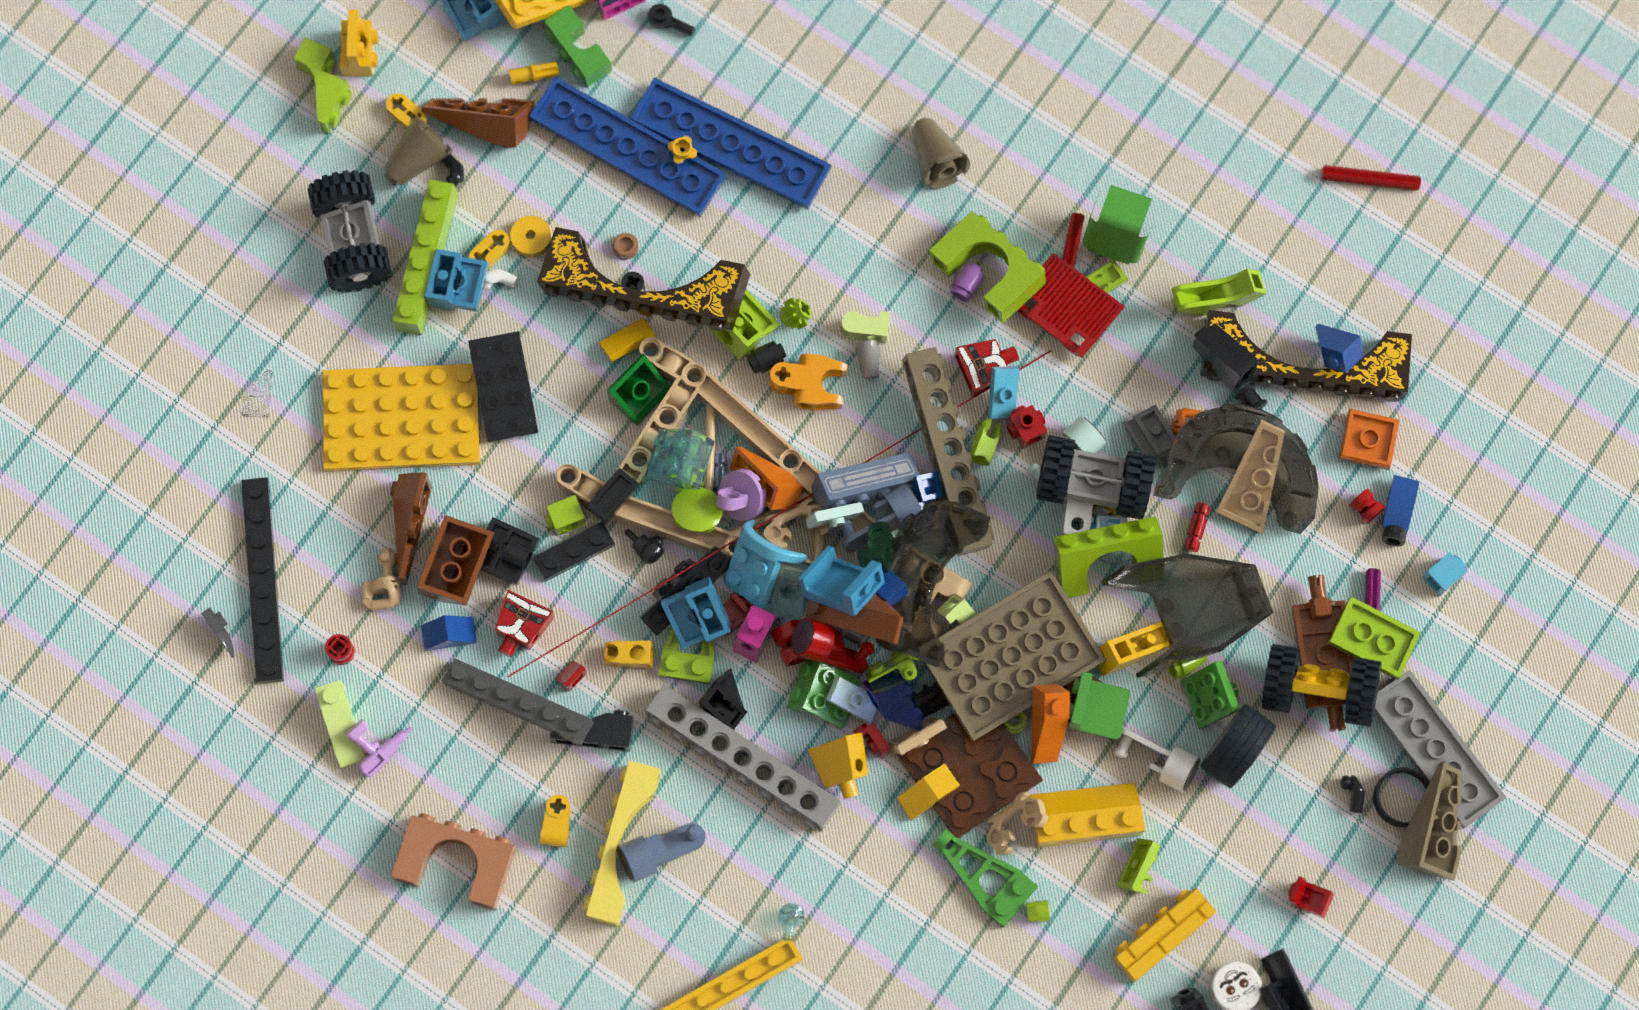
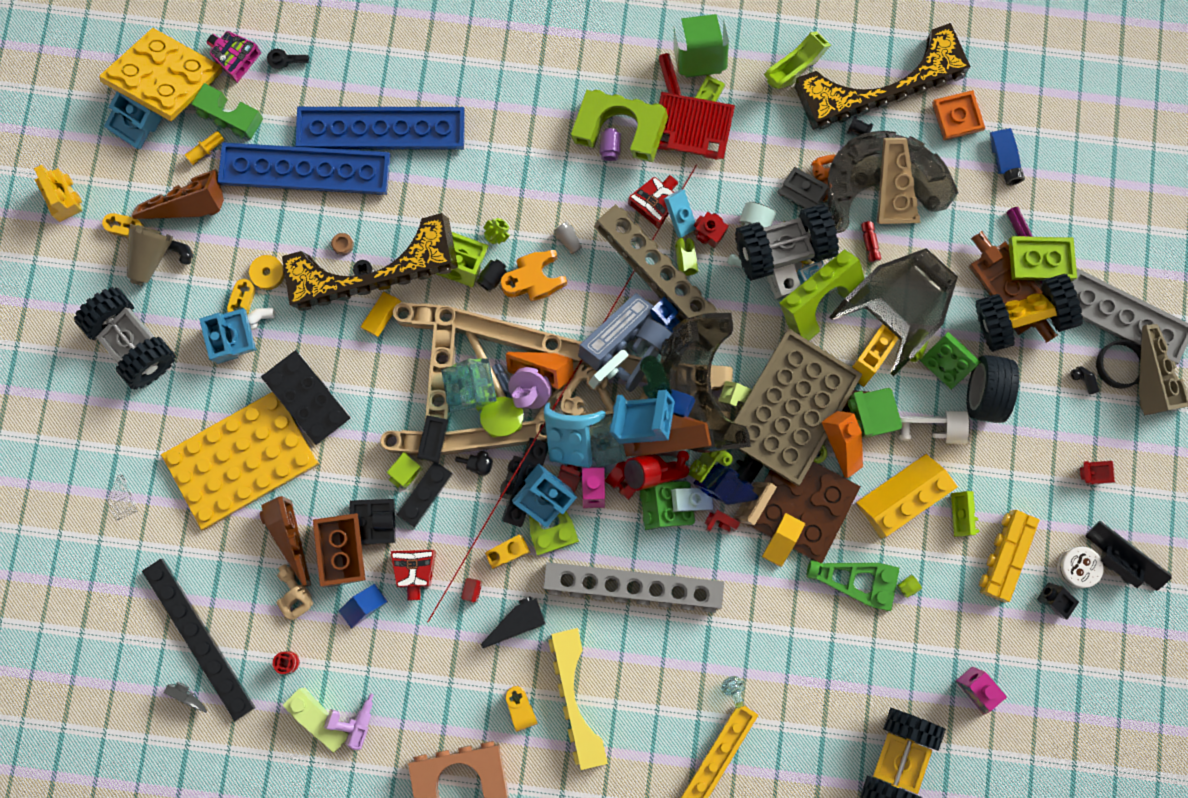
camera: 25 degrees left, 5 degrees up
lime arch [294,38,352,134] -> none
lime brick [392,179,458,335] -> none
dark grey plate [442,659,594,745] -> none
green slope [607,354,671,425] -> none
sand blue piece [618,823,705,883] -> none
yellow plate [668,136,697,164] -> none
black slope [699,668,747,730] -> none
yellow torso [808,733,868,799] -> none
yellowish green leg [841,311,890,343] -> none
dark tan cone [912,118,971,189] -> none
tan helmet [986,792,1048,855] -> none
black slope [1192,323,1259,392] -> none
blue slope [1315,324,1364,373] -> none
red wheel [1349,488,1386,524] -> none
medium azure brick [1422,552,1468,596] -> none

